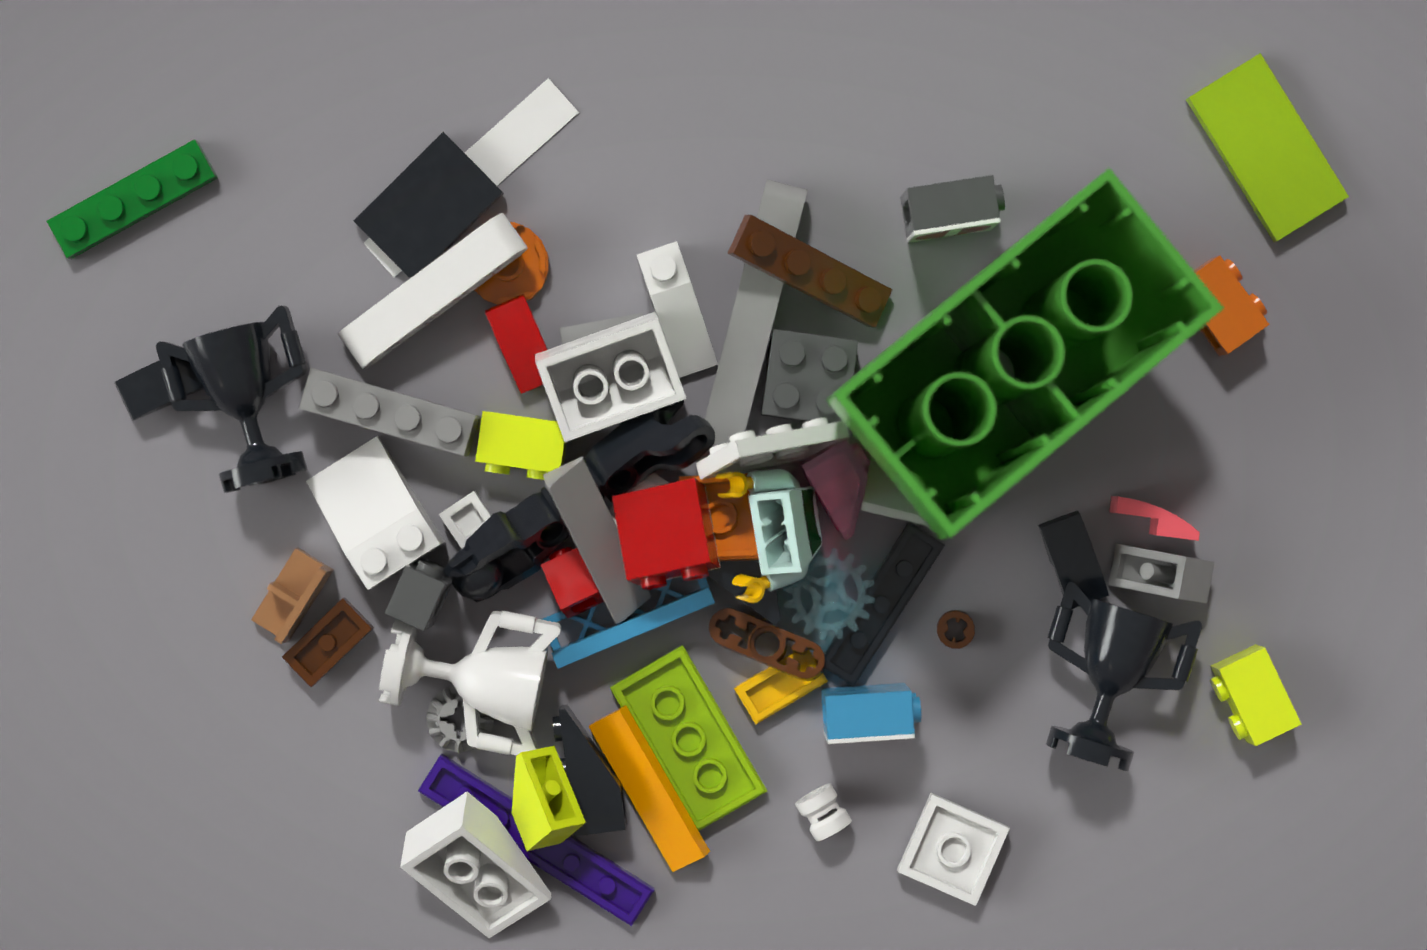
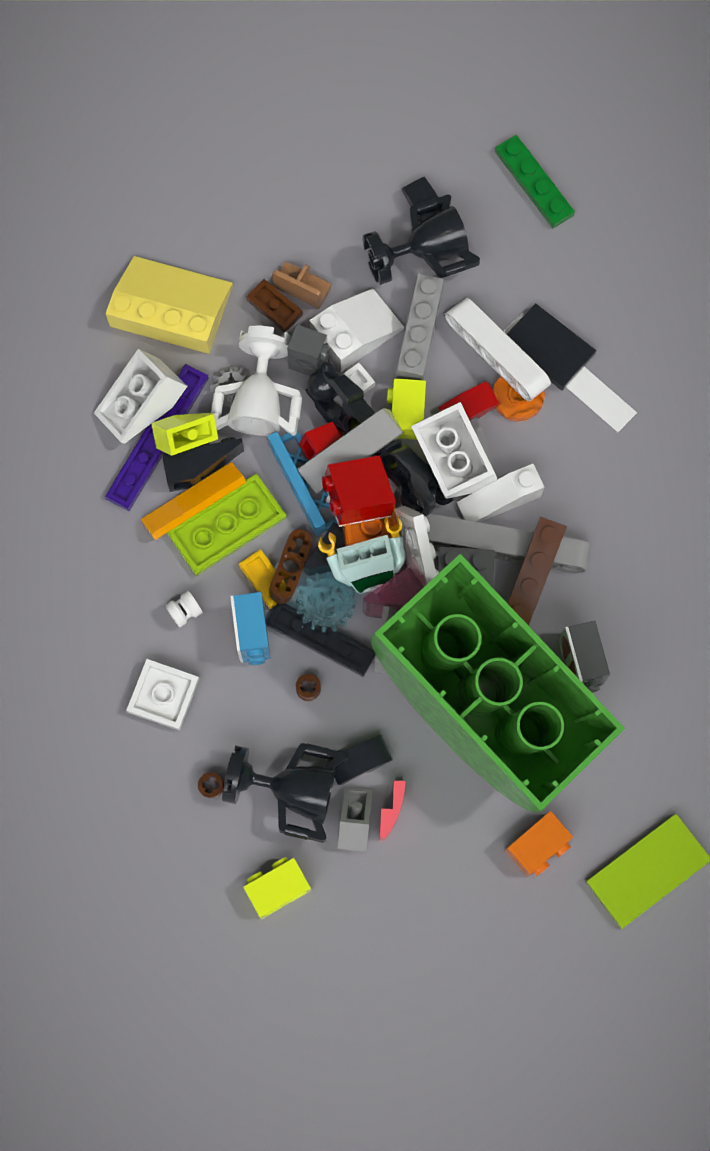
camera: 85 degrees right, 15 degrees down
none -> light yellow slope [106,256,233,354]
none -> reddish brown bush [198,772,224,798]

